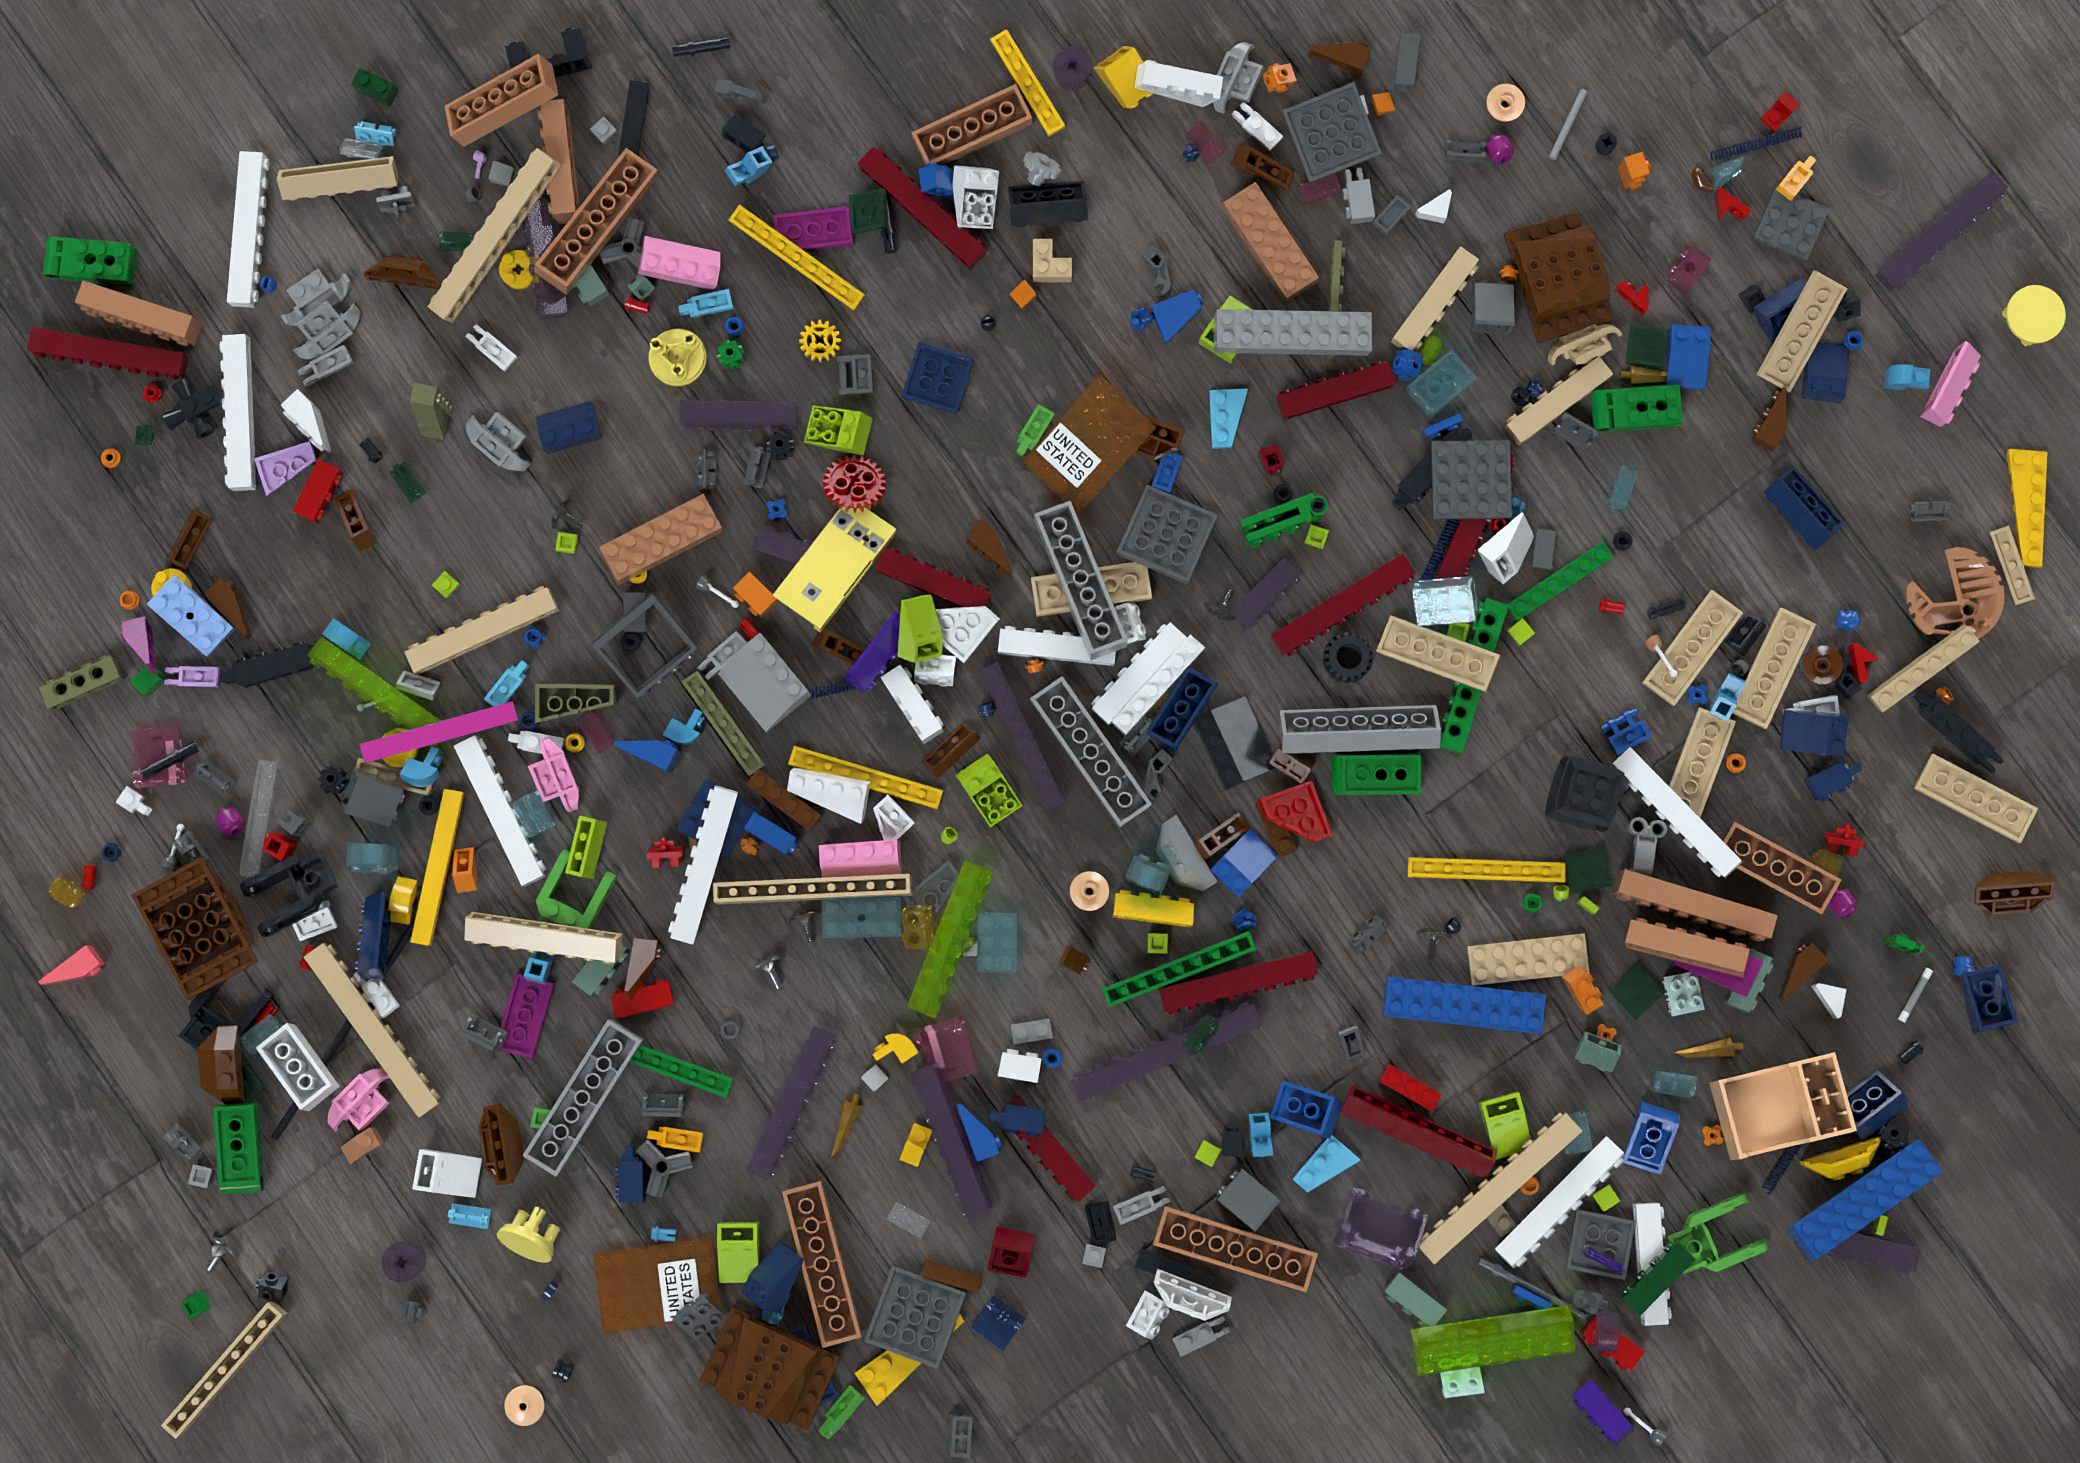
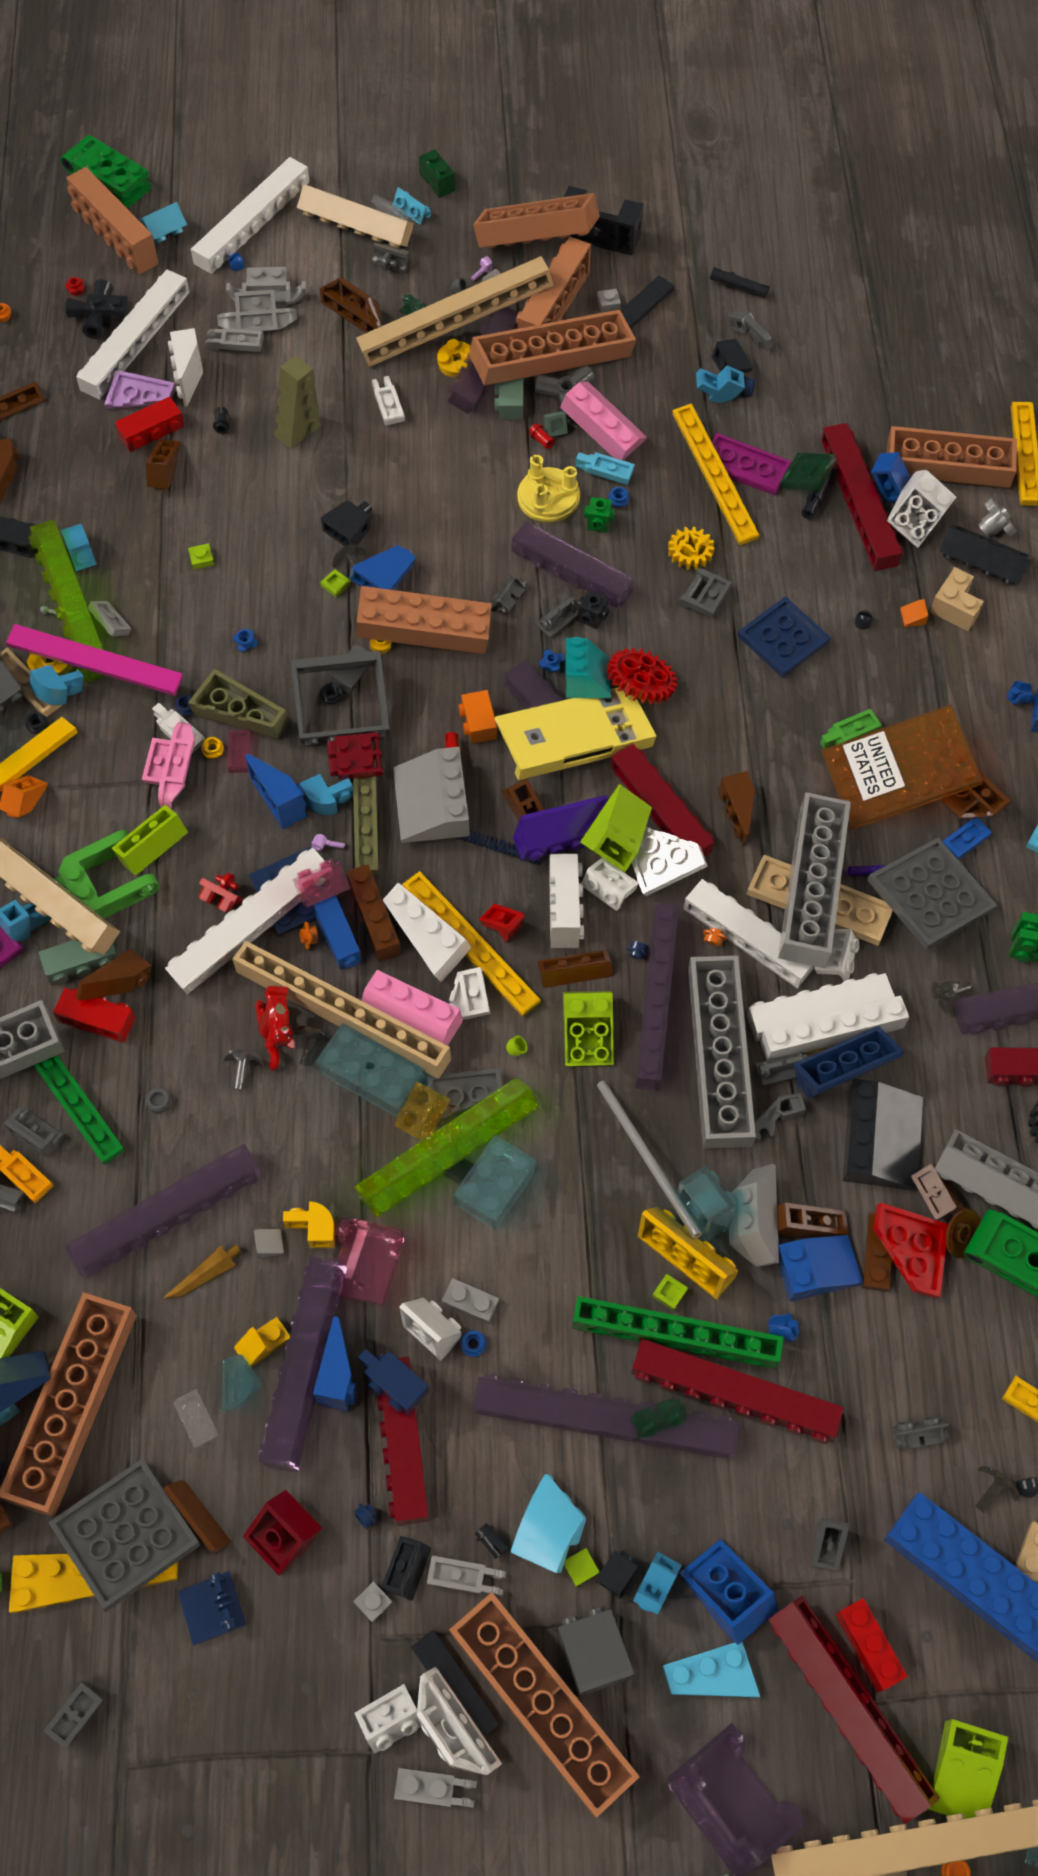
camera: 30 degrees right, 20 degrees down
dark red brick [27,327,189,381] -> none
clear green plate [135,424,154,446] -> none
clear green hinge [389,462,427,504] -> none
tan brick [405,586,560,675] -> none
white brick [454,735,546,887] -> none
light grey plate [466,412,530,471] -> none
medium azure hinge [484,660,529,707] -> none
clear light blue hinge [511,791,555,838] -> none
dark blue slope [536,401,602,454] -> none
hinge [695,574,739,608] -> none
light grey hinge [697,631,747,680] -> none
lime slope [804,405,873,455] -> none
reddish brown slope [1058,945,1090,975] -> none
light nougat dish [1070,871,1109,911] -> none
none -> medium azure slope [138,202,187,244]
none -> clear light blue slope [221,1354,263,1412]
none -> red animal [255,986,295,1071]
none -> clear pink brick [292,859,351,907]
none -> lavender hand [311,834,345,851]
none -> black torso [321,501,372,552]
none -> dark red plate [327,733,384,780]
none -> blue slope [349,545,416,590]
none -> dark blue plate [353,1503,378,1529]
none -> red slope [479,903,525,943]
none -> medium azure slope [511,1474,586,1573]
none -> teal slope [565,637,611,698]
none -> light grey piece [597,1081,702,1239]
none -> dark purple piece [842,865,886,876]
none -> reddish brown dish [946,1208,981,1259]

